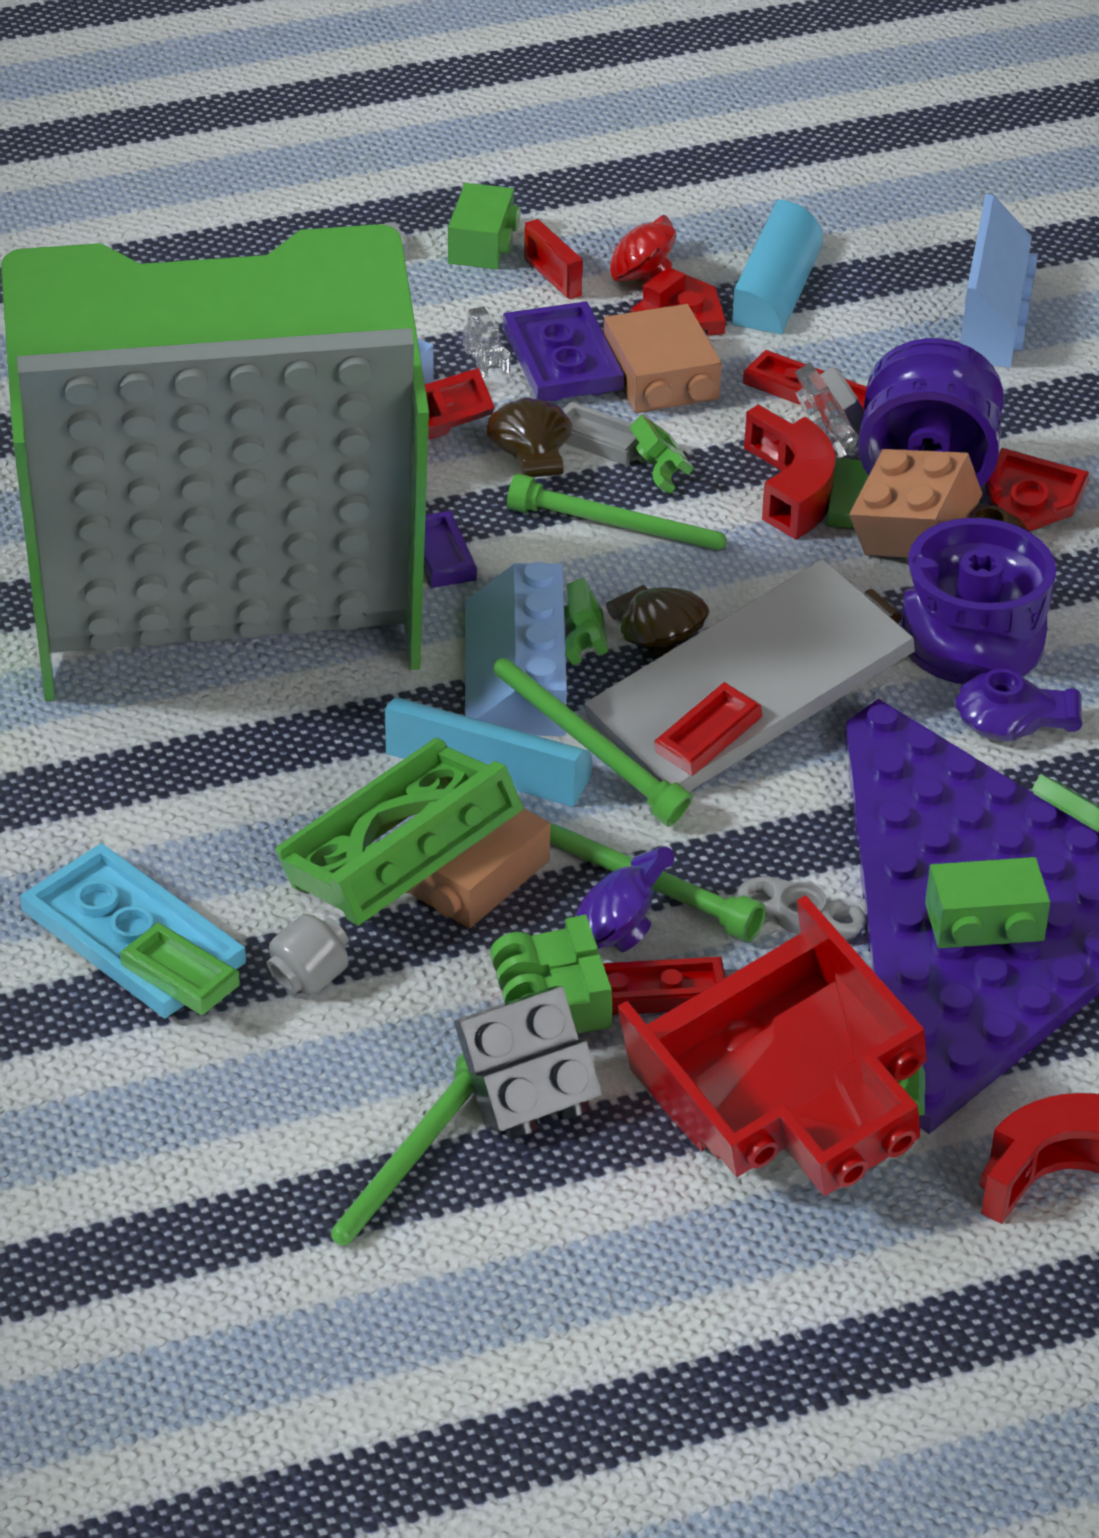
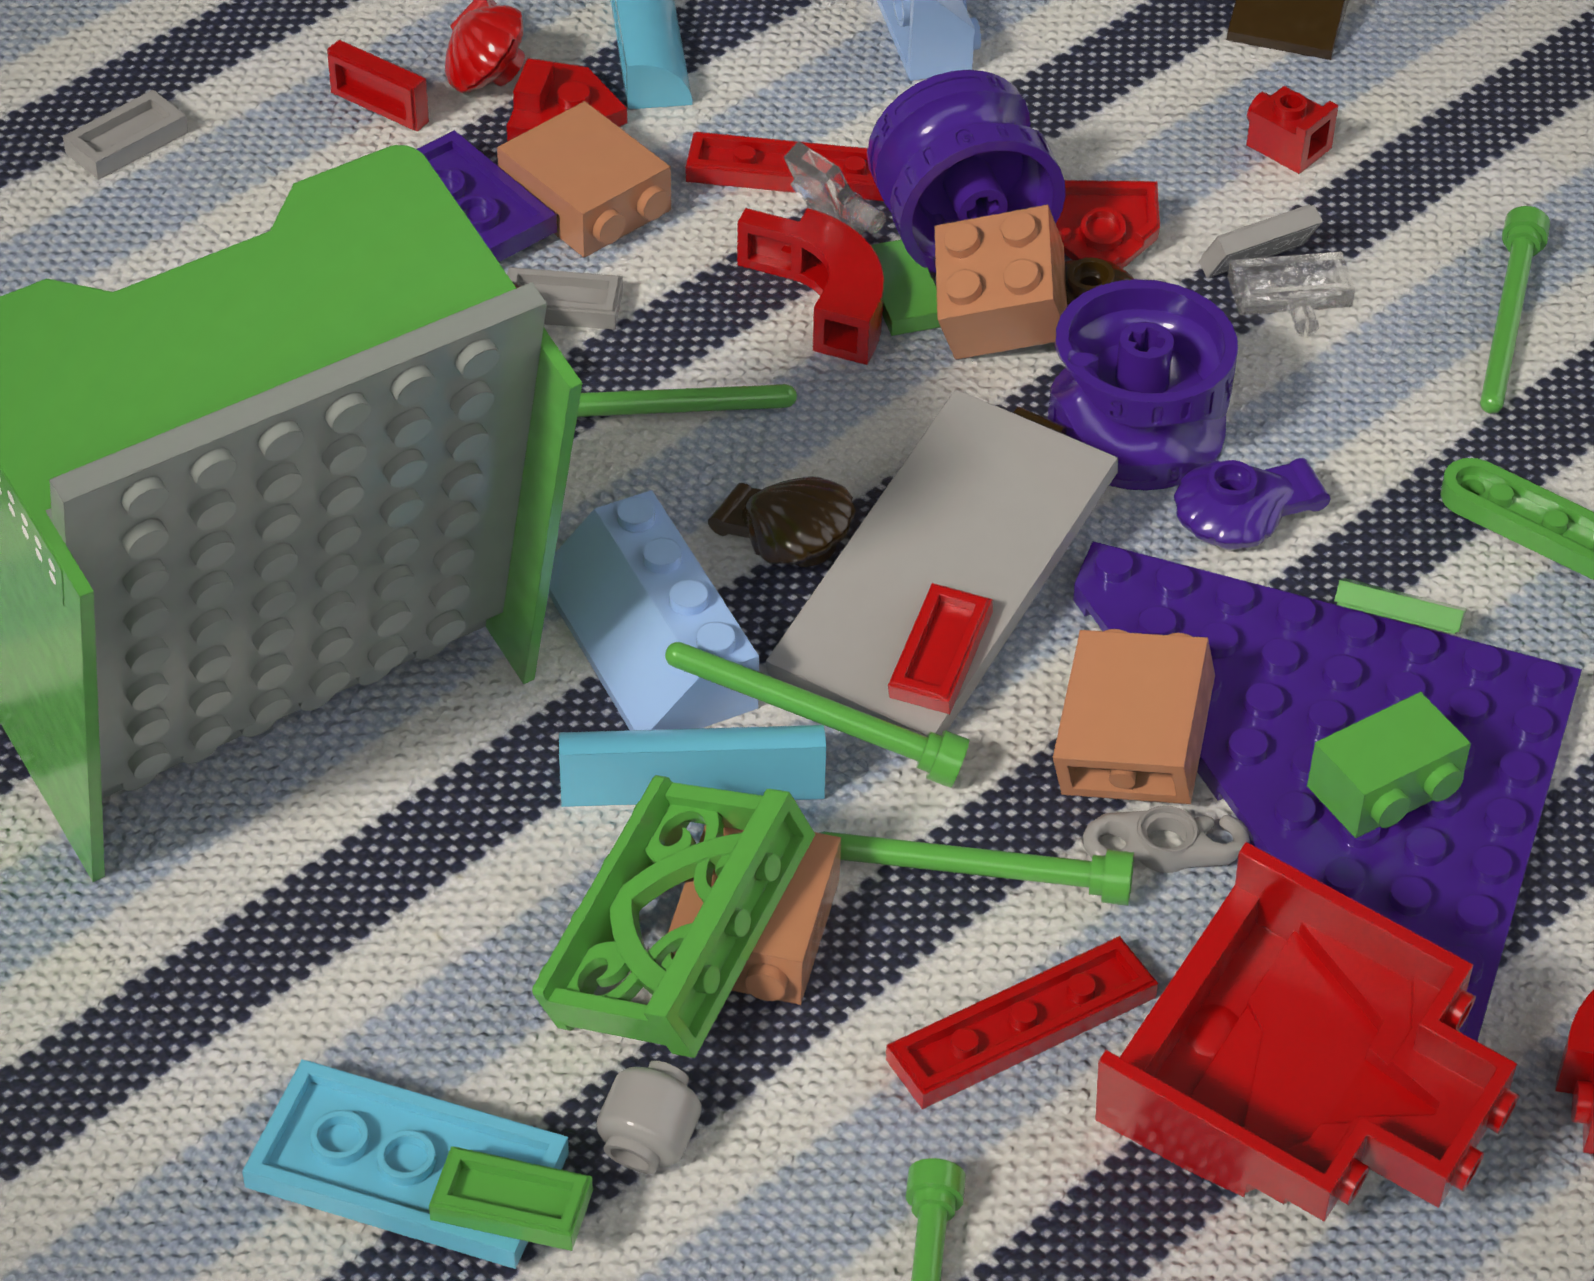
camera: 25 degrees left, 5 degrees up
bright green brick [448,183,521,270] -> none
plate [453,986,602,1138] -> none
bright green legs [490,914,613,1033] -> none
bright green plate [564,578,608,666] -> none
dark purple animal [575,846,674,952] -> none
bright green plate [629,414,695,495] -> none
light grey tile [820,367,864,440] -> none
none -> nougat brick [1053,629,1215,804]

